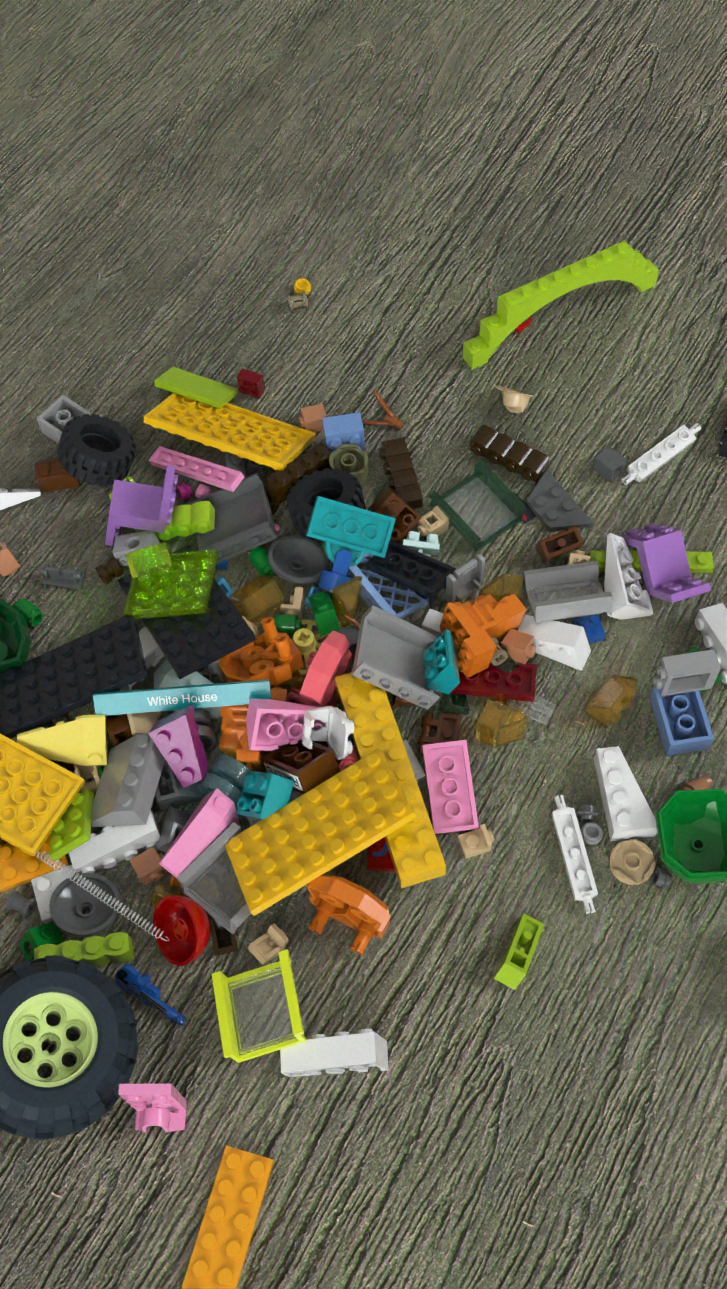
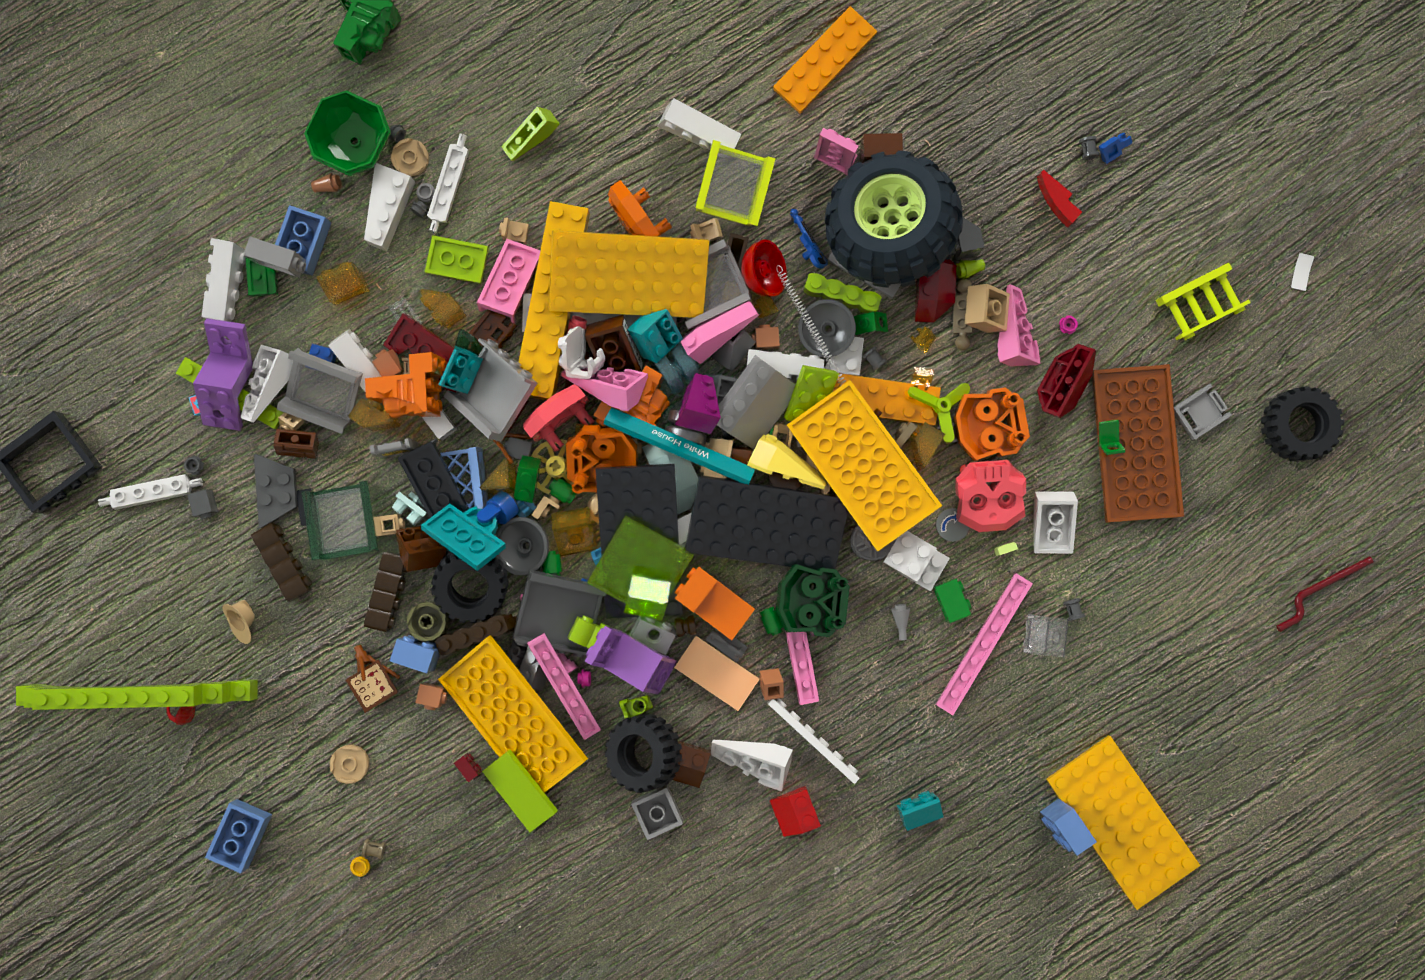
camera: 155 degrees left, 25 degrees up
none -> dark grey plate [184,456,204,475]
none -> medium blue brick [205,799,272,873]
none -> tan tile [330,744,370,784]
none -> piece [345,659,398,713]
none -> lime plate [425,235,489,285]
none -> orange brick [674,567,755,640]
none -> light nougat tile [674,636,759,711]
none -> reddish brown brick [860,133,903,163]

